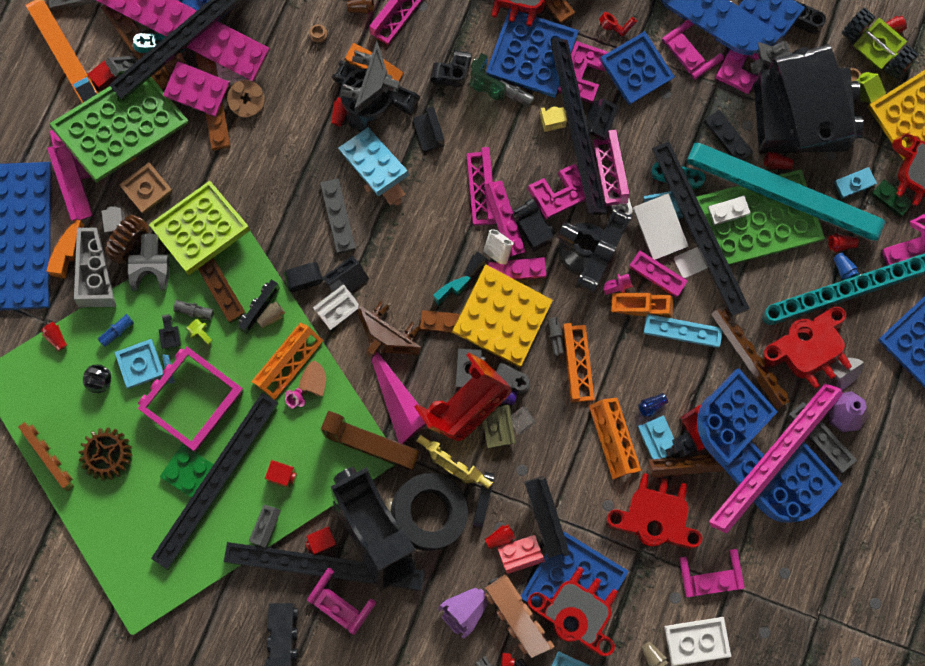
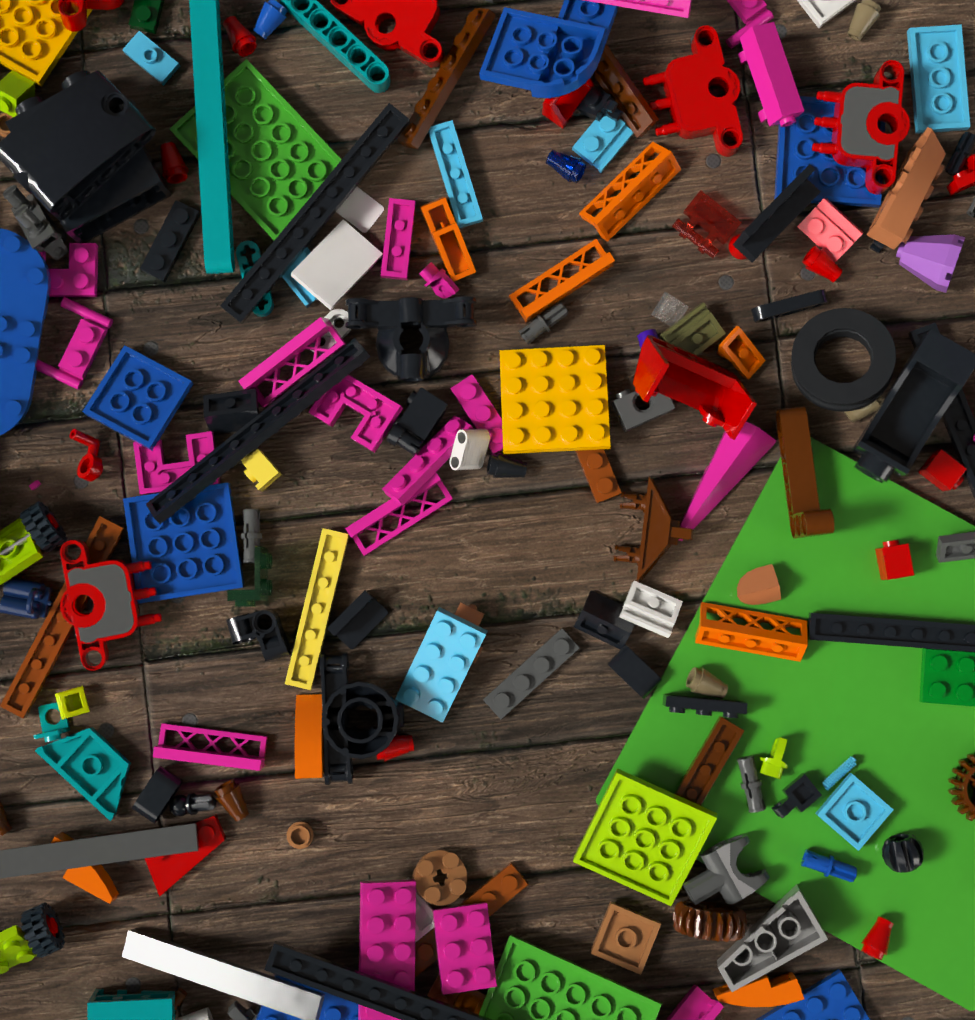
camera: 115 degrees left, 10 degrees up
light grey brick [101,206,125,238] -> none
dark pink window [138,346,244,452] -> none
dark pink plate [285,388,305,409] -> none
dark grey connector [341,41,400,115] -> none
light yellow plate [417,435,493,489] -> none
teal slope [433,276,470,305] -> none
dark grey piece [496,363,530,394] -> none
white plate [707,196,750,226] -> none
none -> light yellow plate [285,528,349,690]
none -> clear red plate [672,190,742,258]
none -> orange slope [717,326,766,380]
none -> dark pink brick [738,22,804,127]

